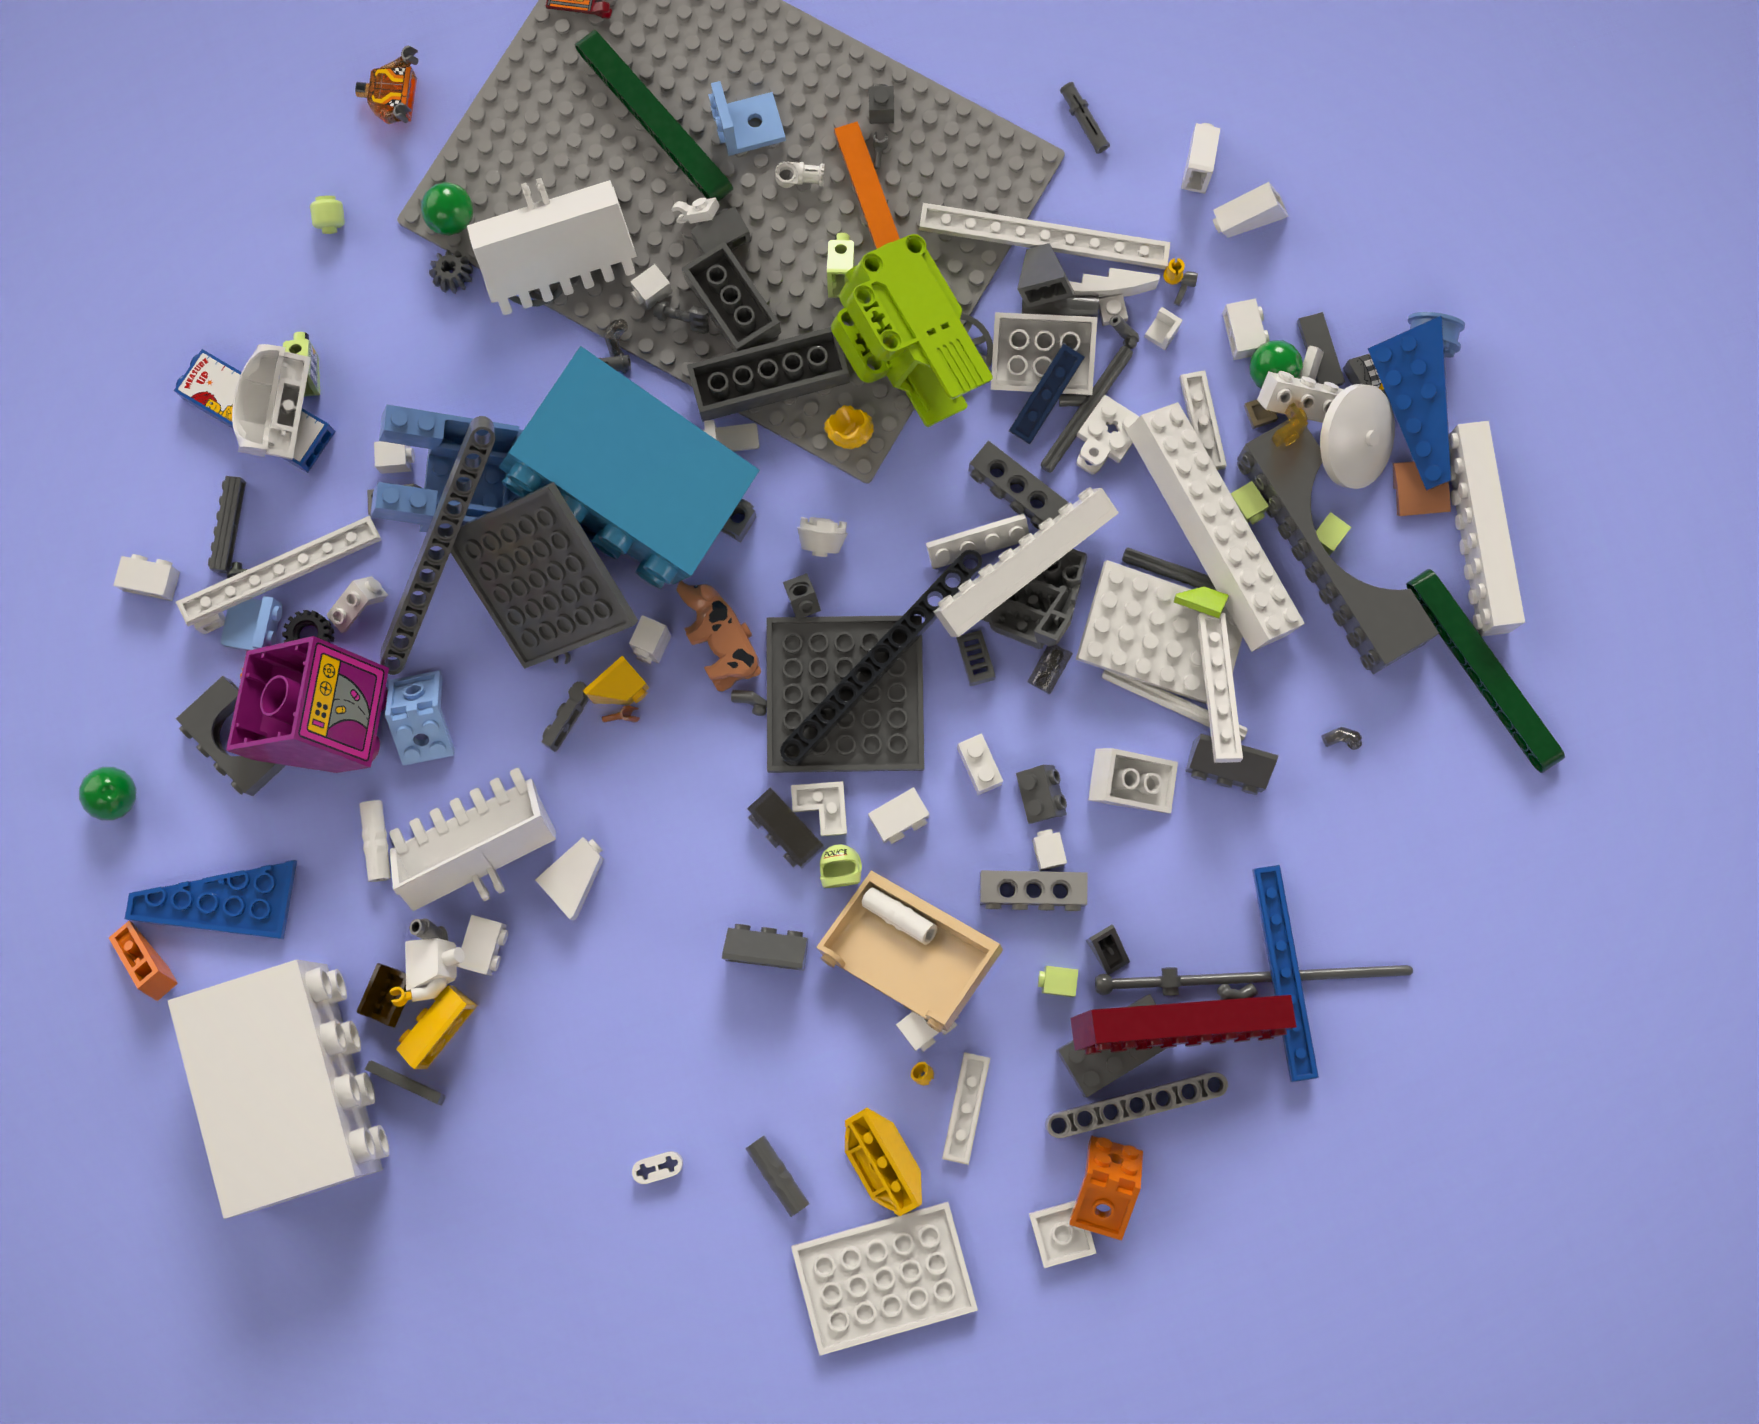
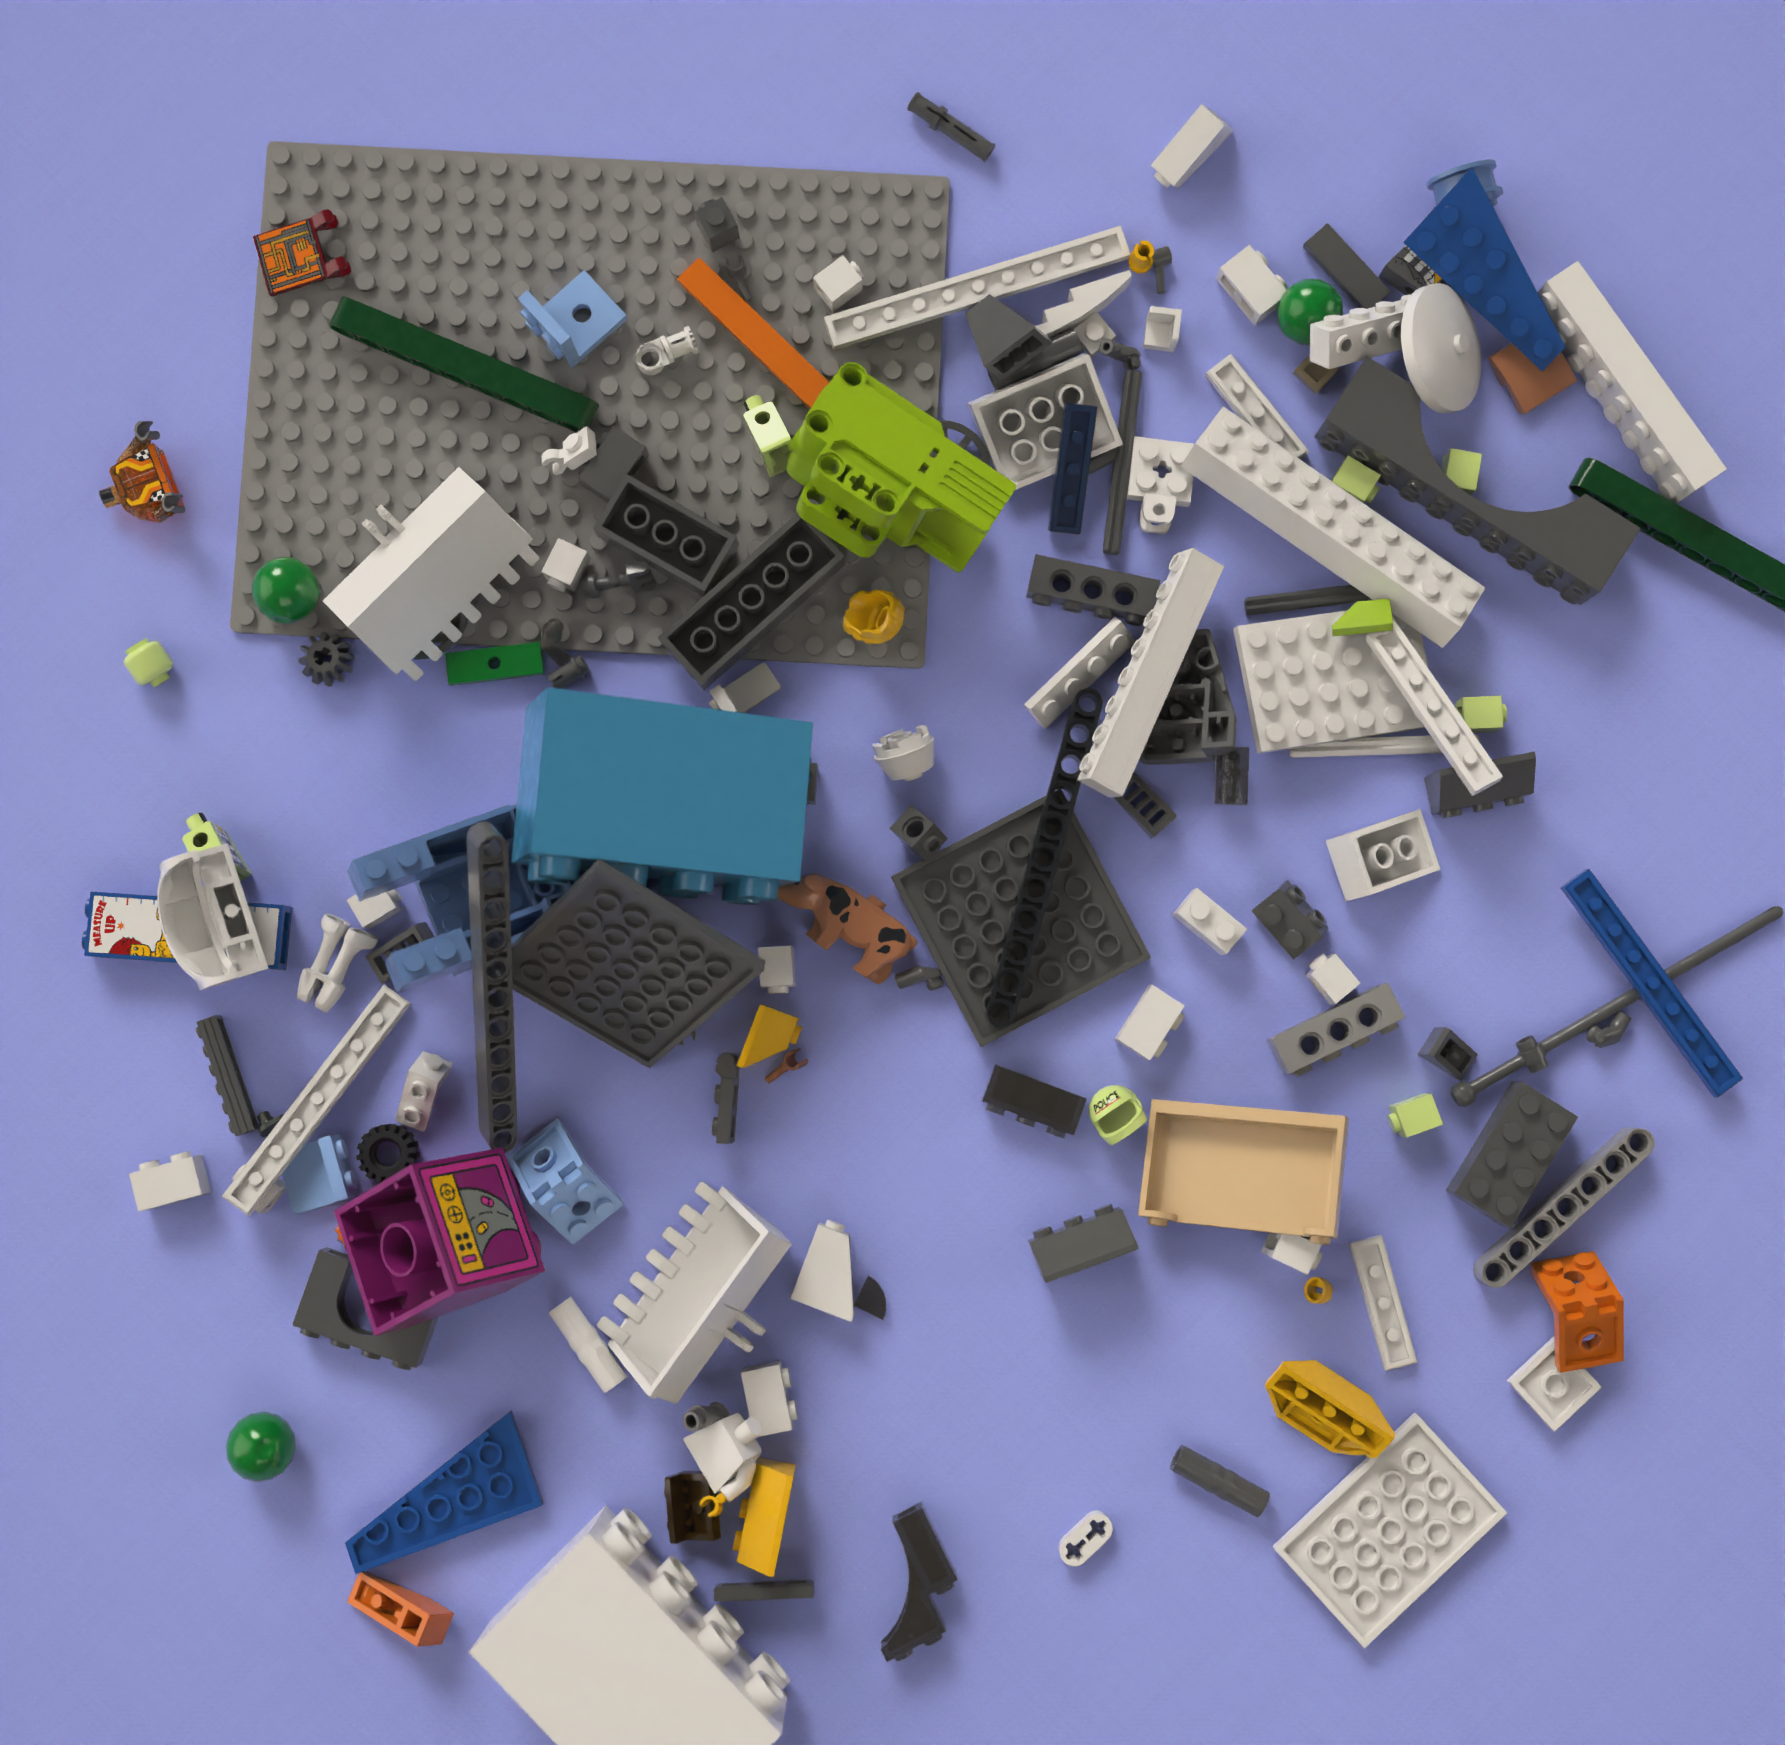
camera: 30 degrees left, 5 degrees up
white plate [791,781,847,836] -> none
white axle [862,887,937,945] -> none
dark red brick [1070,995,1296,1055] -> none
white slope [1181,123,1220,194] -> none
clear yellow bracket [1272,403,1308,447] -> none
white tile [1299,346,1324,380] -> none
clear smoke arm [1321,727,1362,750] -> none
none -> white piece [297,913,378,1013]
none -> green tile [445,642,545,686]
none -> white brick [813,255,864,312]
none -> clear smoke tile [854,1275,886,1320]
none -> clear smoke arch [881,1501,958,1662]
none -> yellowish green brick [1455,696,1507,733]

